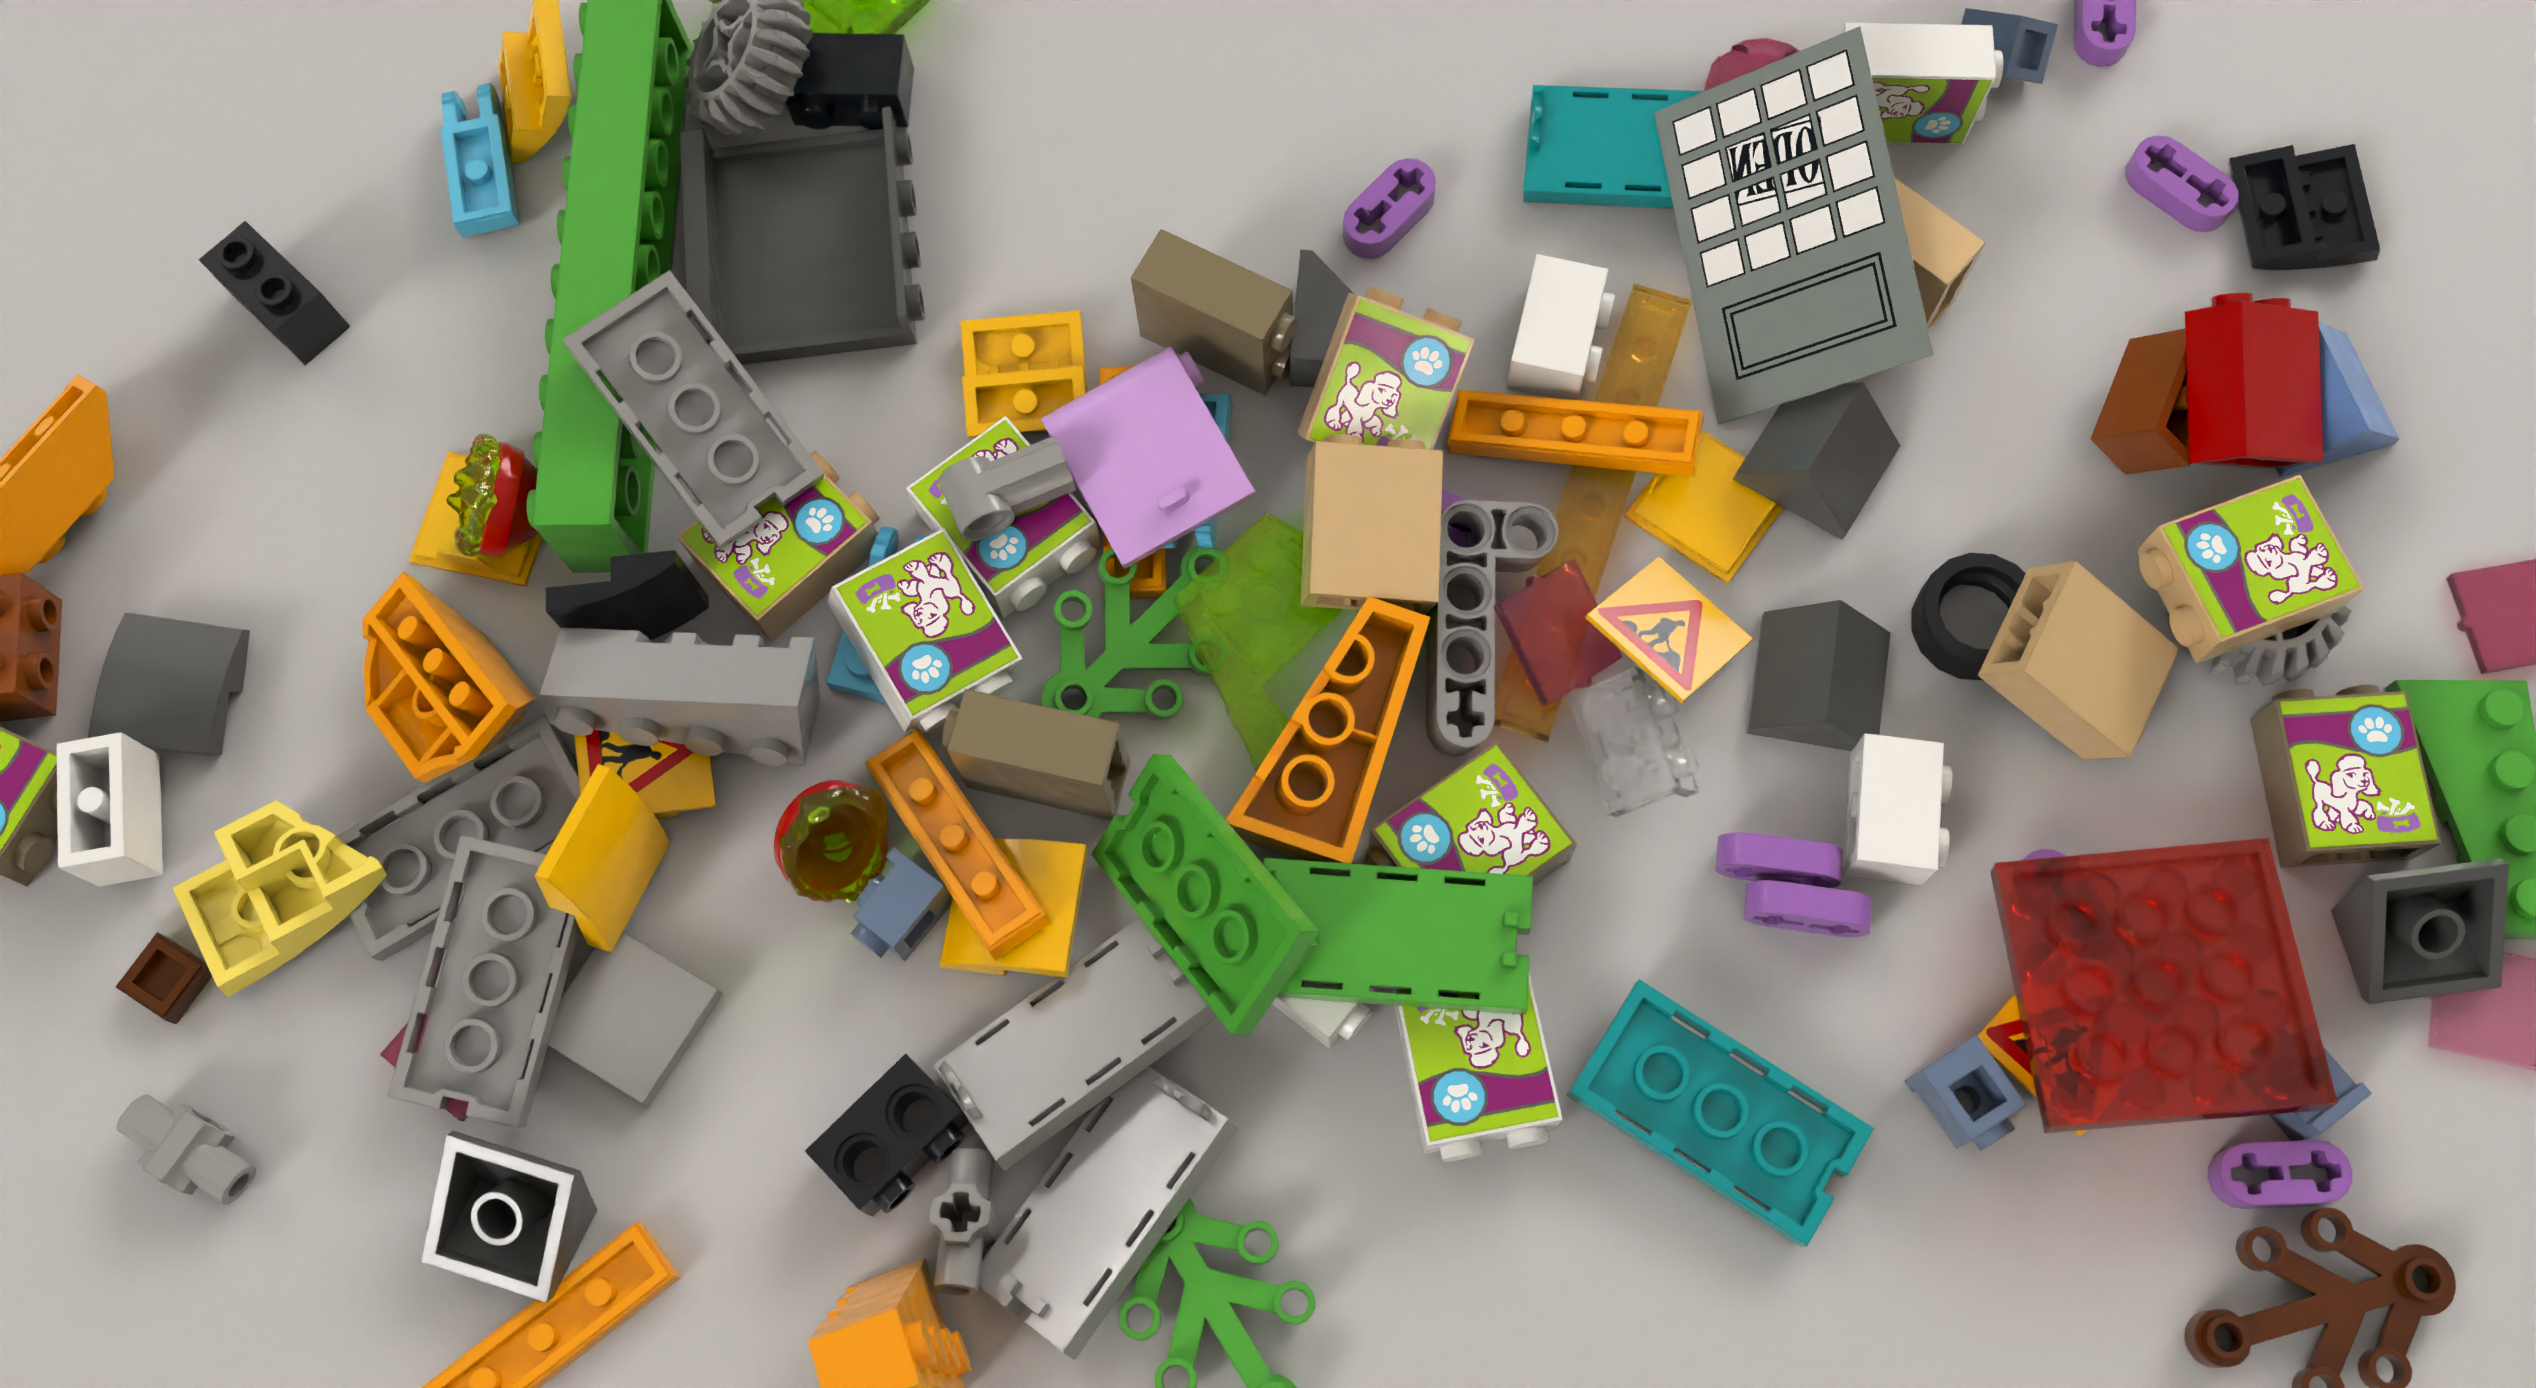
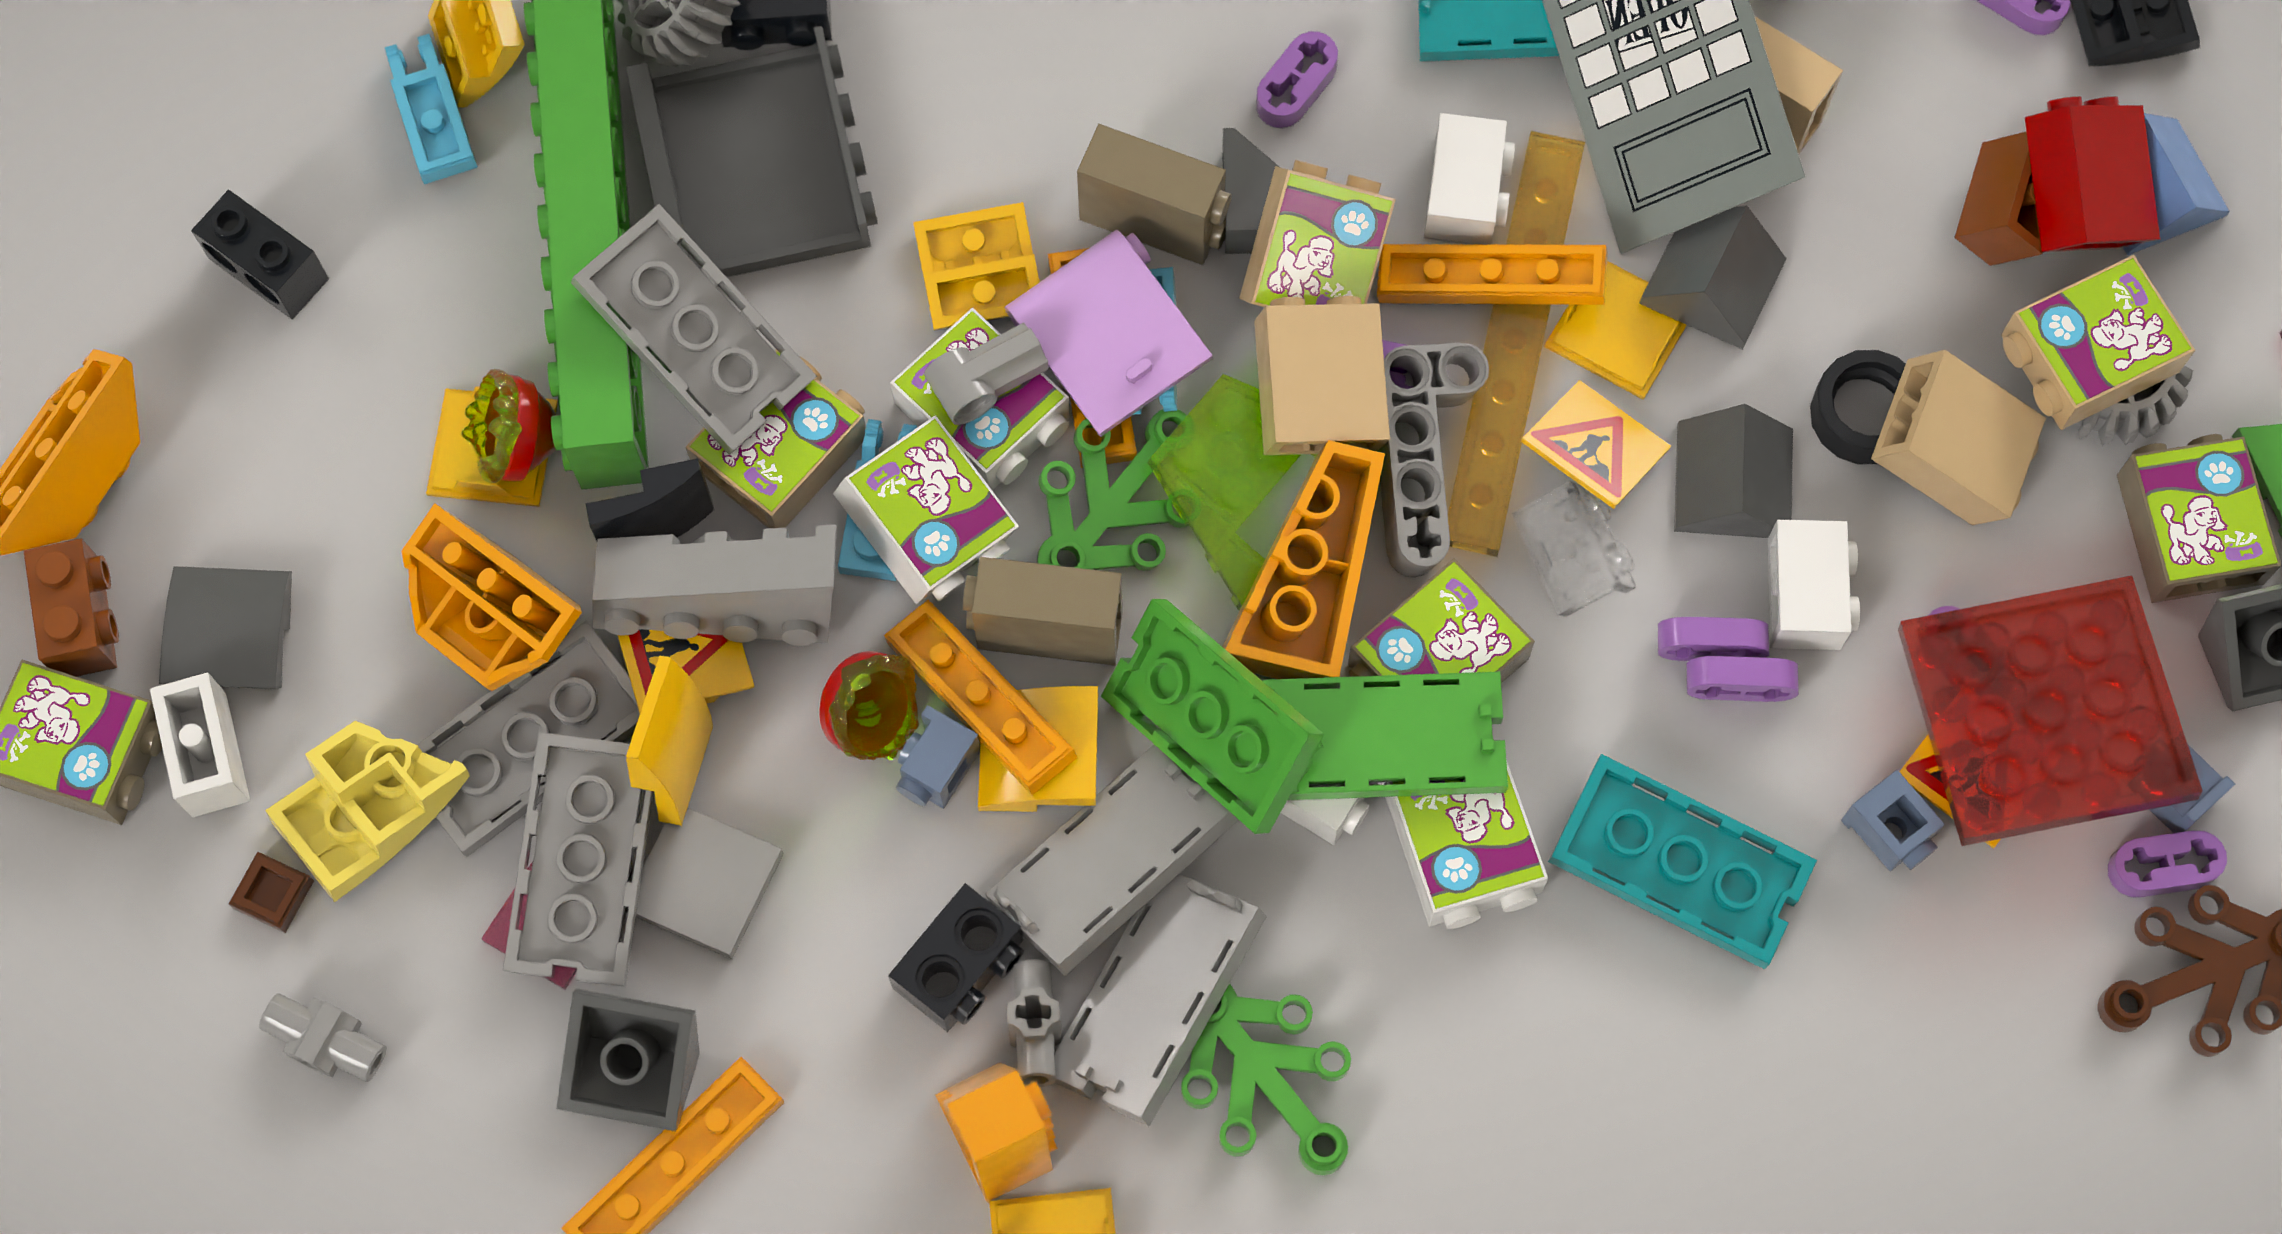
camera: 10 degrees left, 0 degrees up
clear pink piece [1493,559,1622,706] -> none

